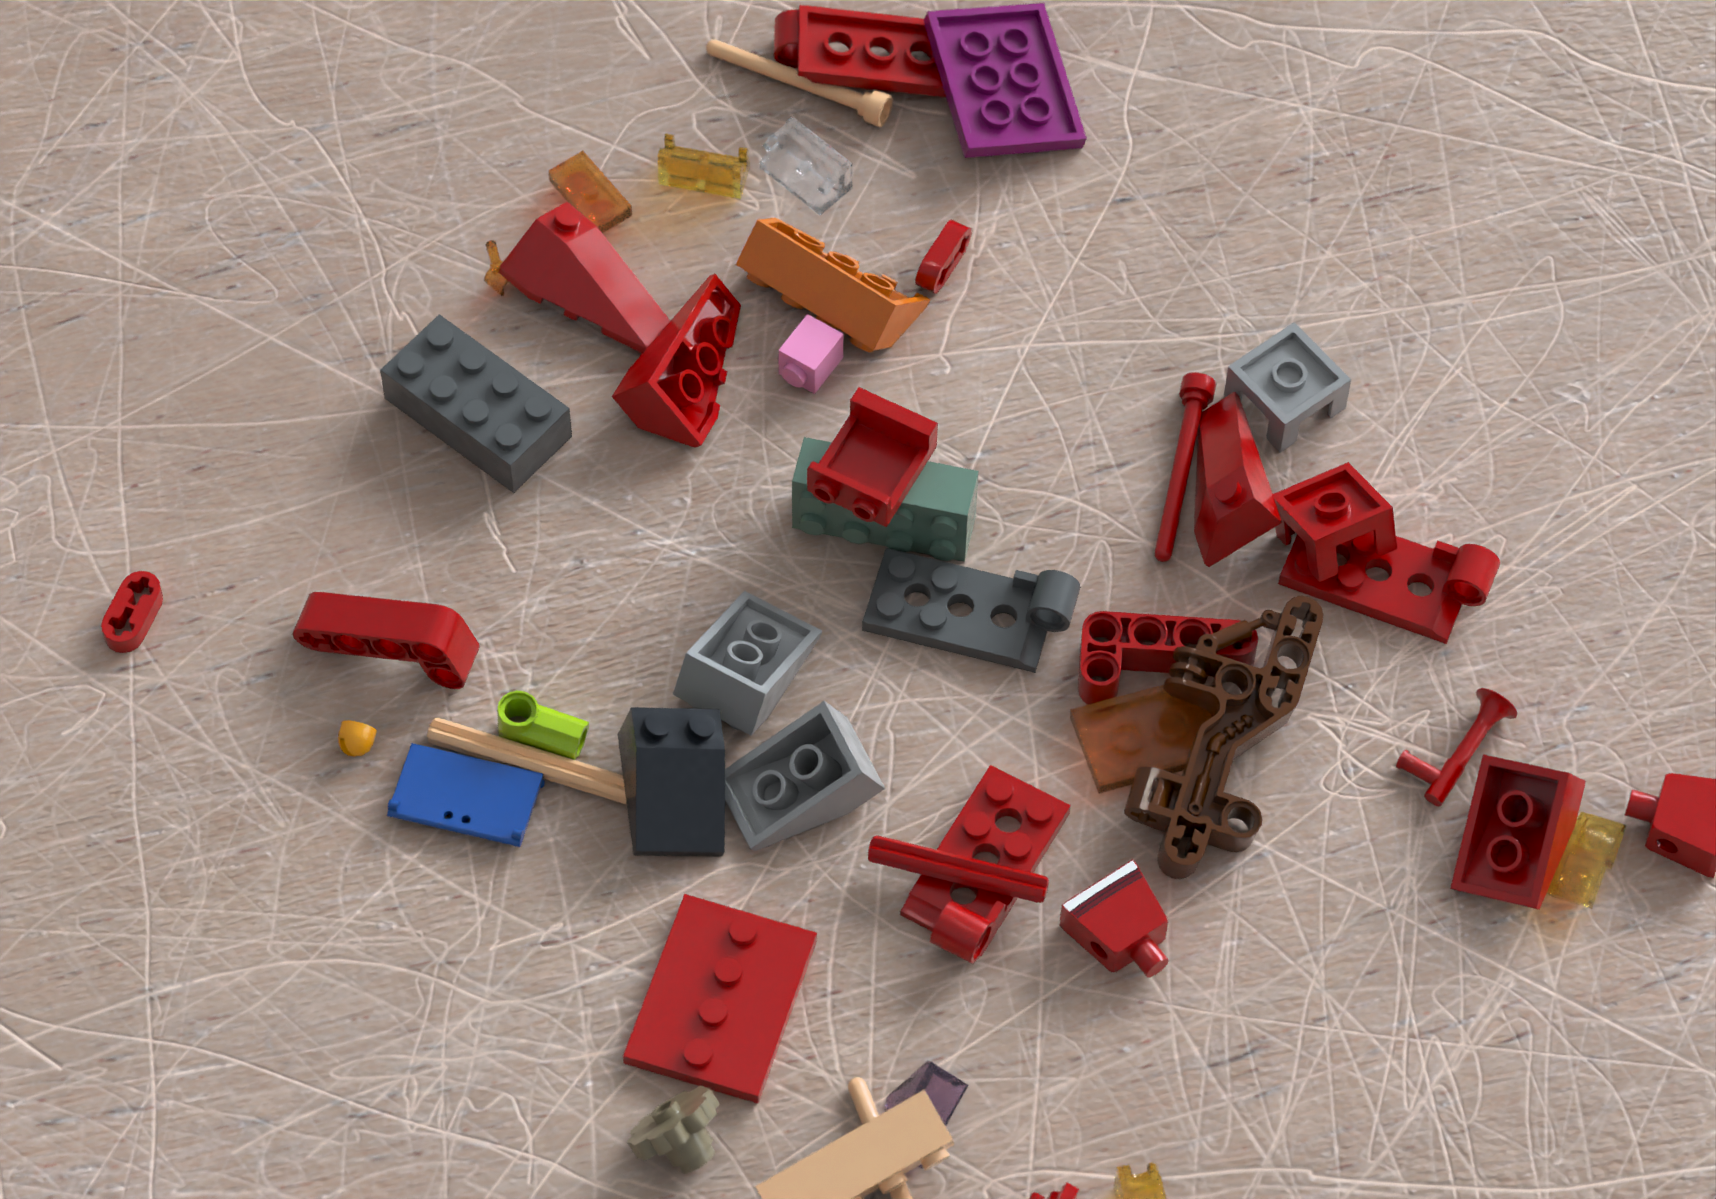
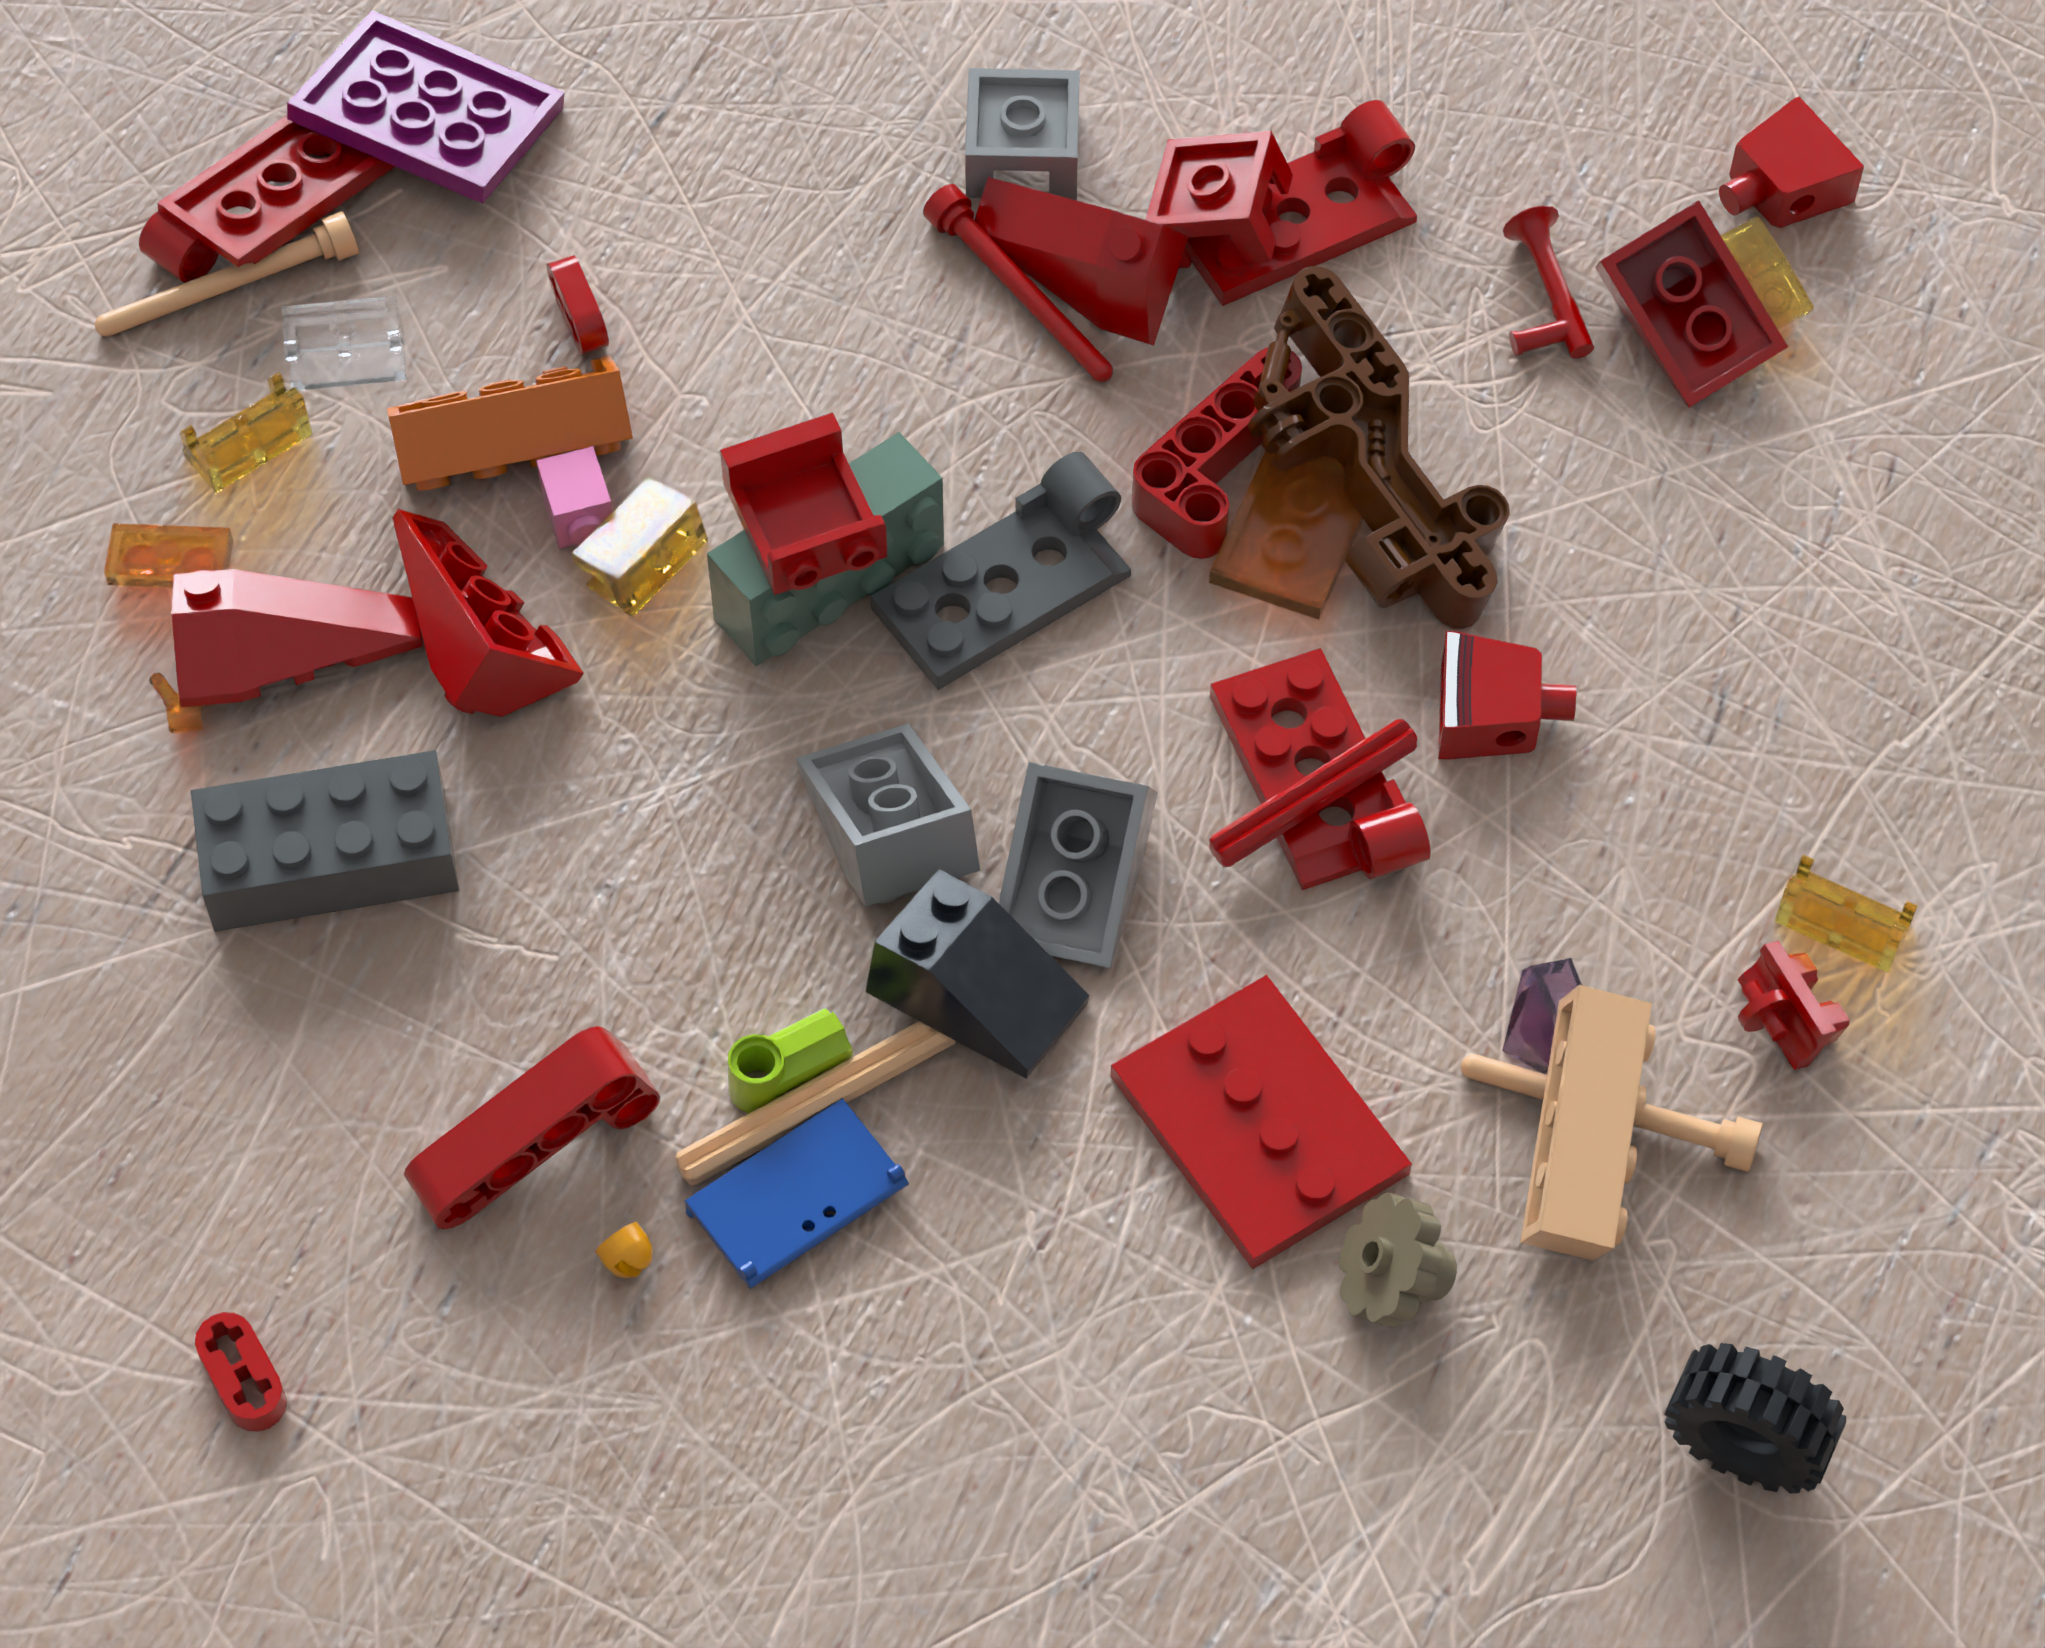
camera: 50 degrees left, 0 degrees up
none -> clear yellow hinge [571,477,708,617]

